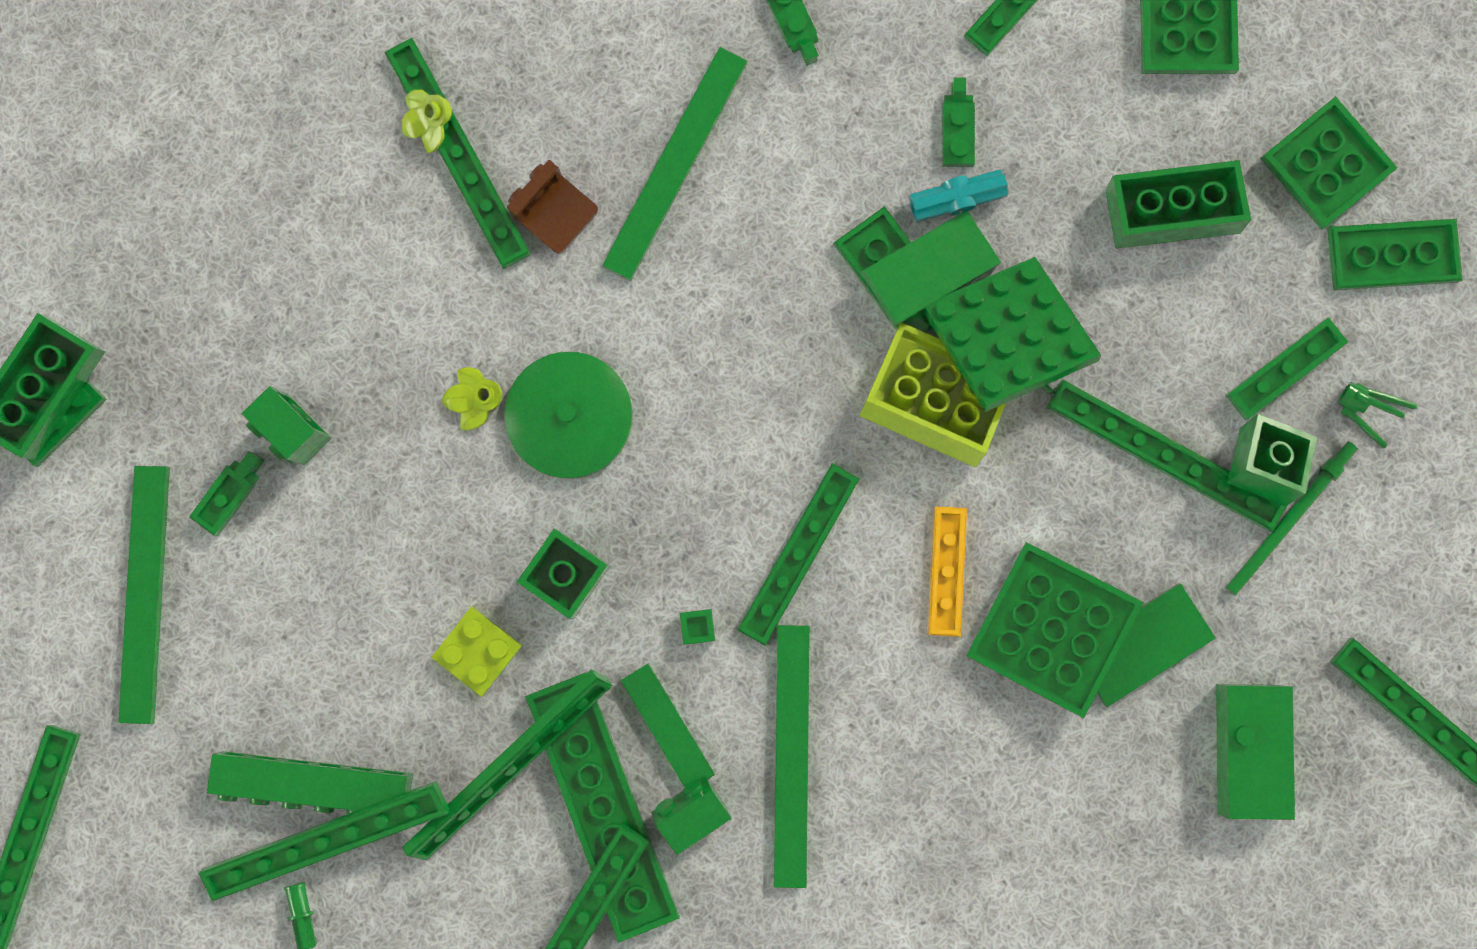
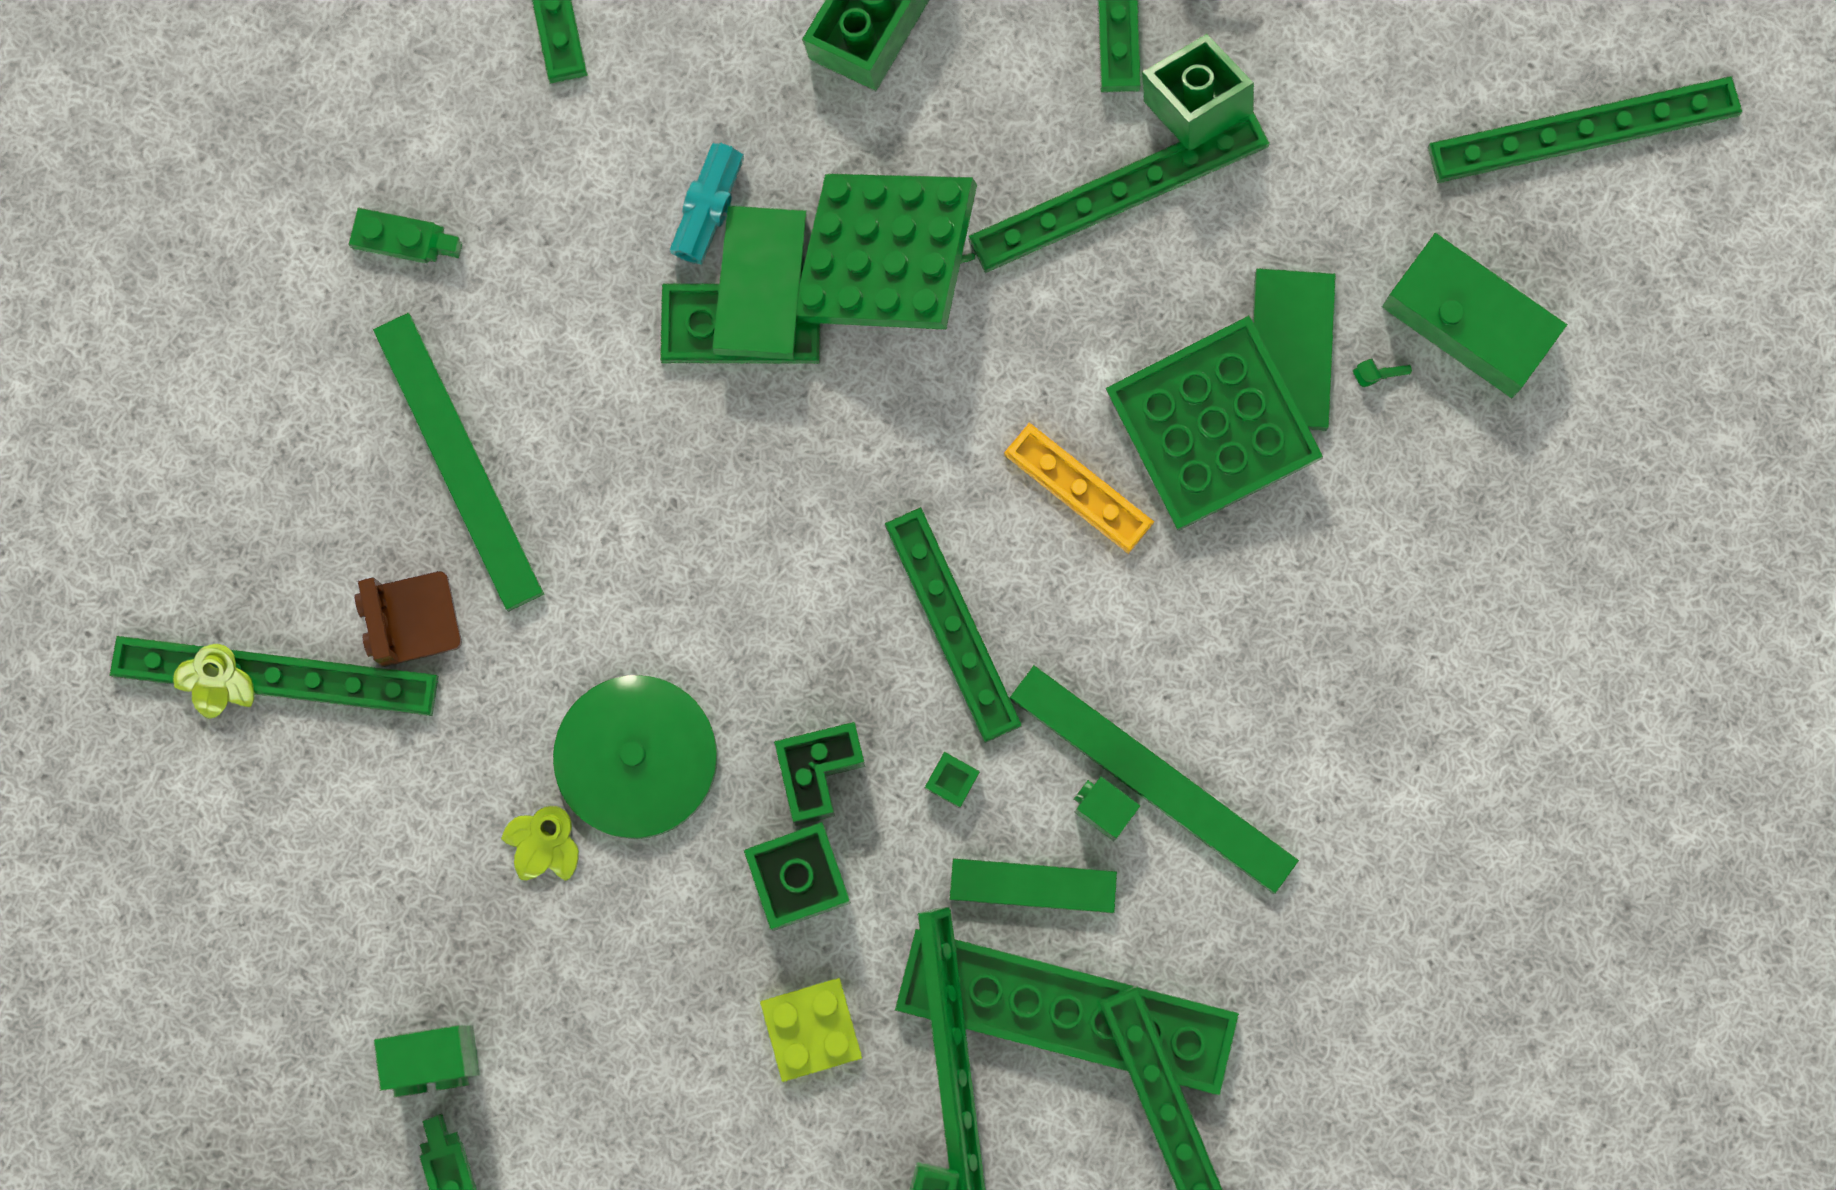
camera: 55 degrees left, 5 degrees down
green brick [651,776,732,855] -> none
lime slope [859,323,1006,468] -> none
green hinge [942,77,975,167] -> none
green bar [1225,441,1358,596] -> none
none -> green brick [774,722,866,826]
none -> green brick [1073,776,1141,842]
none -> green hand [1353,359,1412,387]

